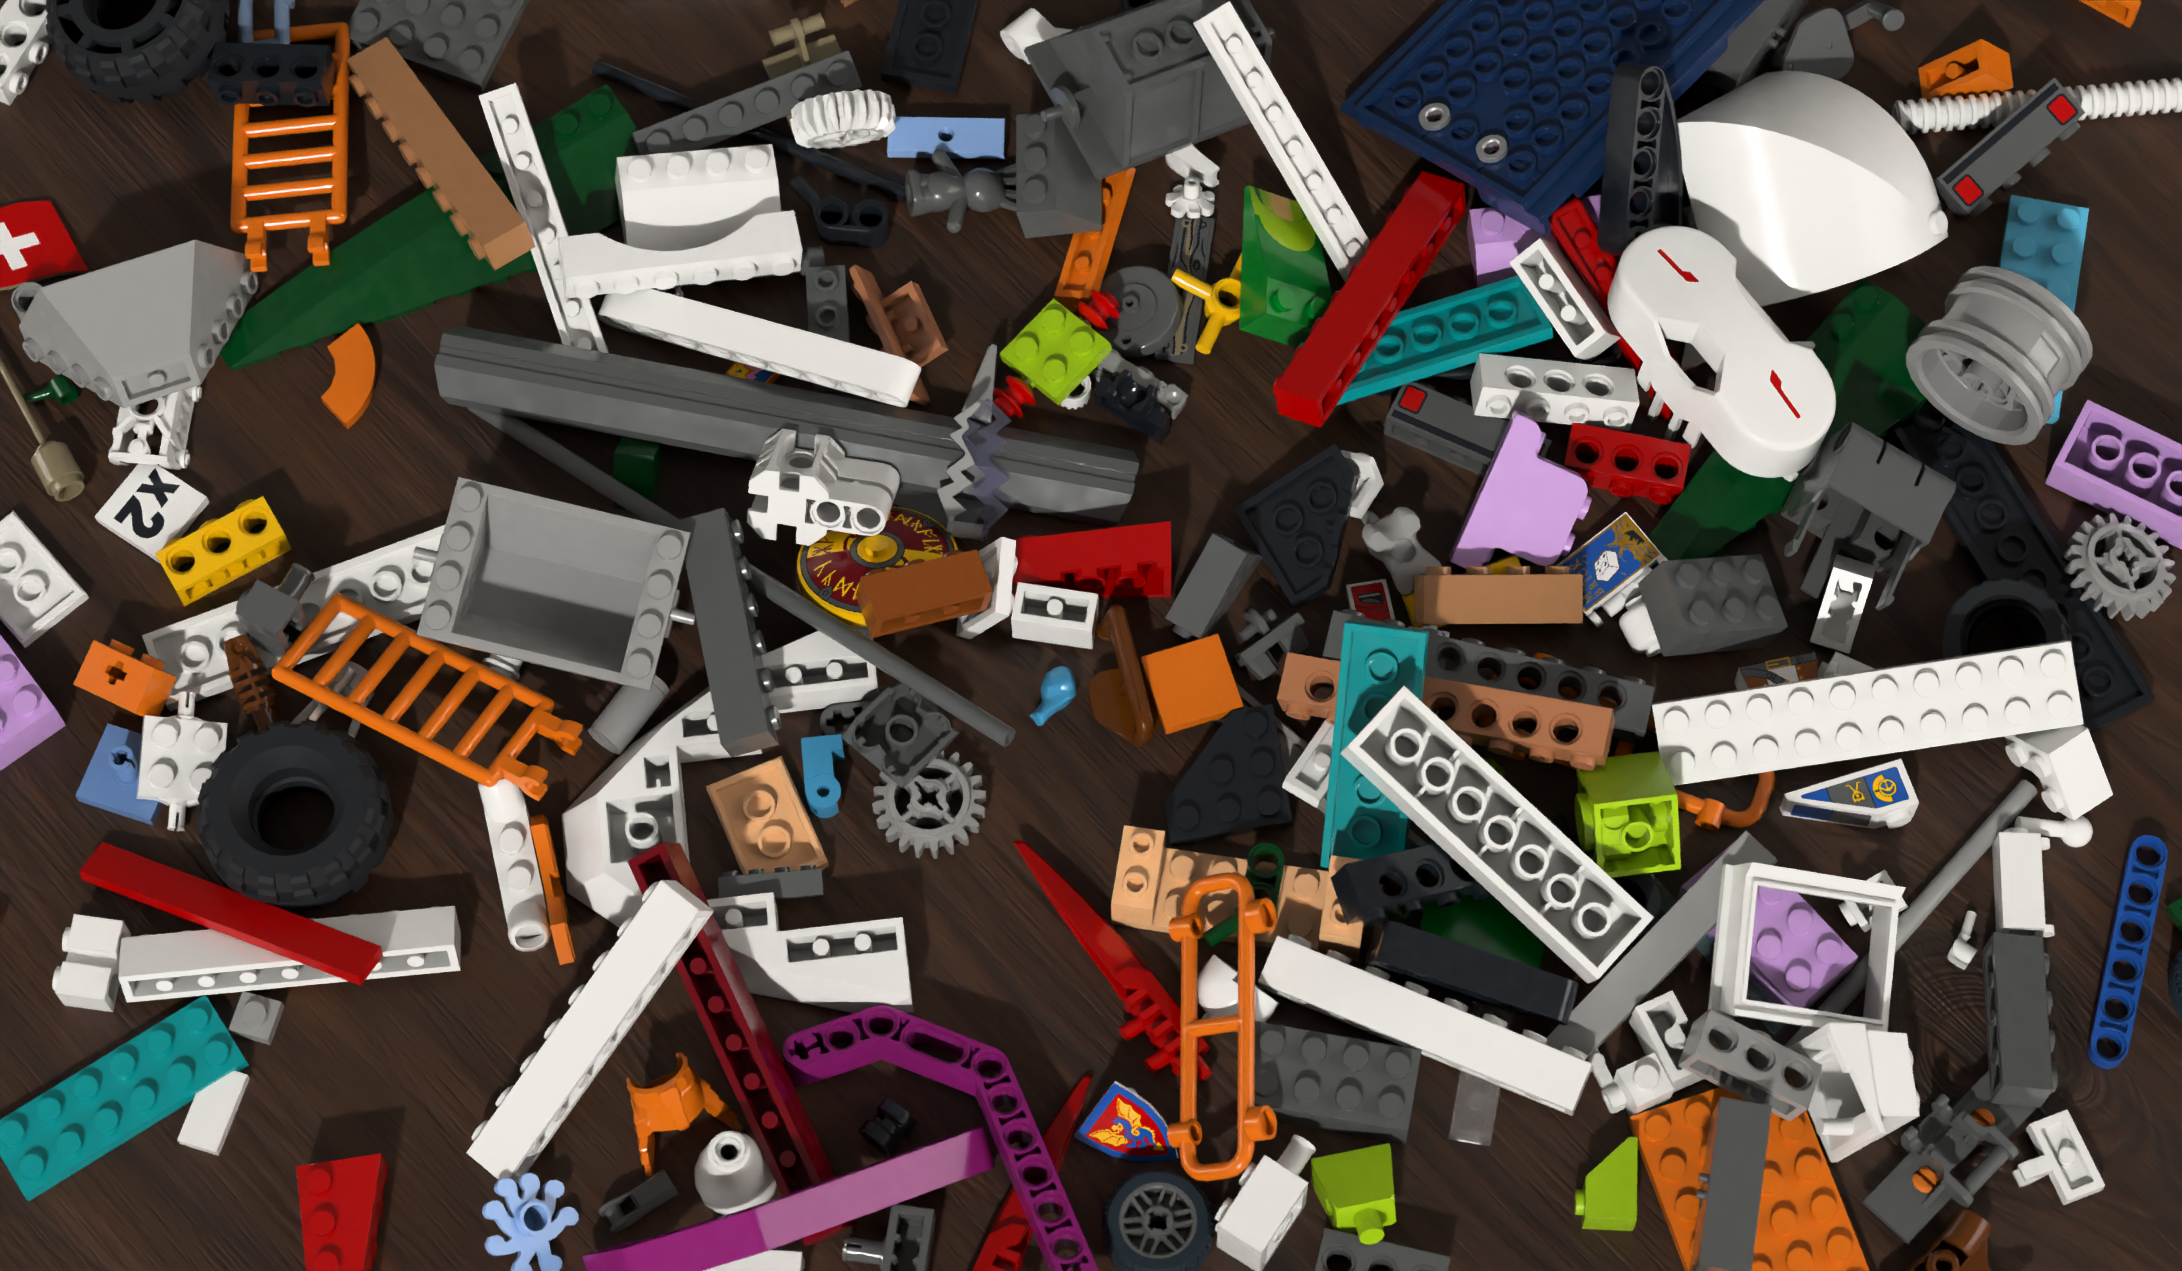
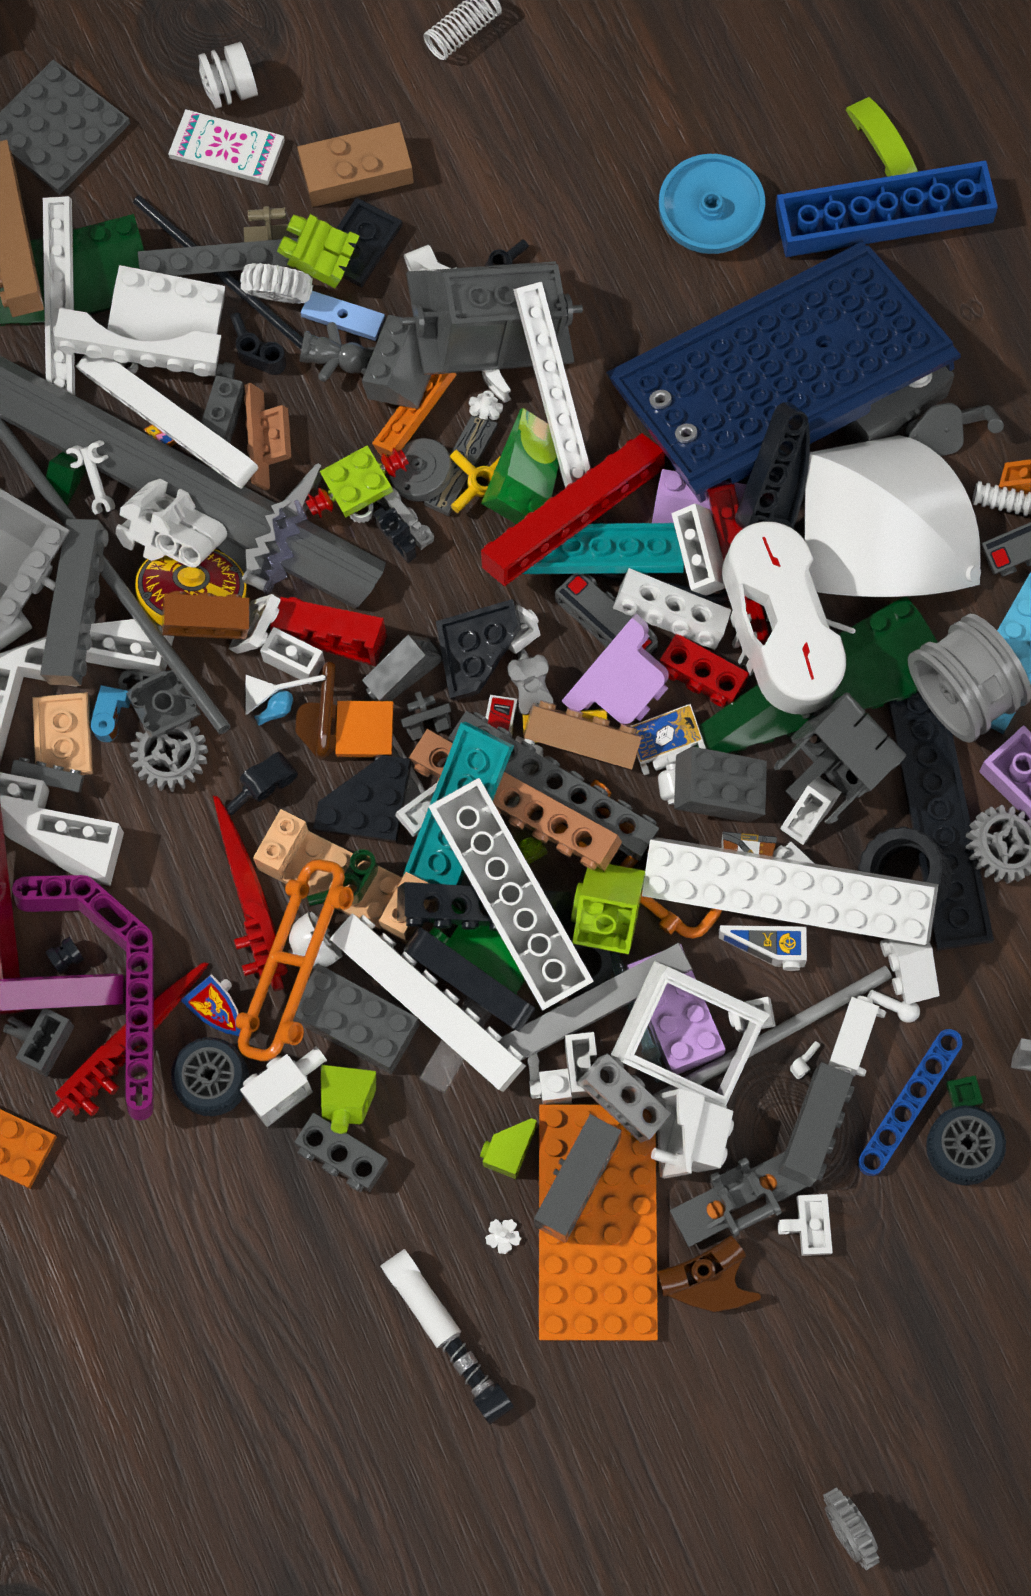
camera: 20 degrees right, 5 degrees up
none -> white bar [66,440,115,514]
none -> black beam [225,752,298,815]
none -> white piece [246,675,326,714]
none -> lime hips [277,214,359,288]

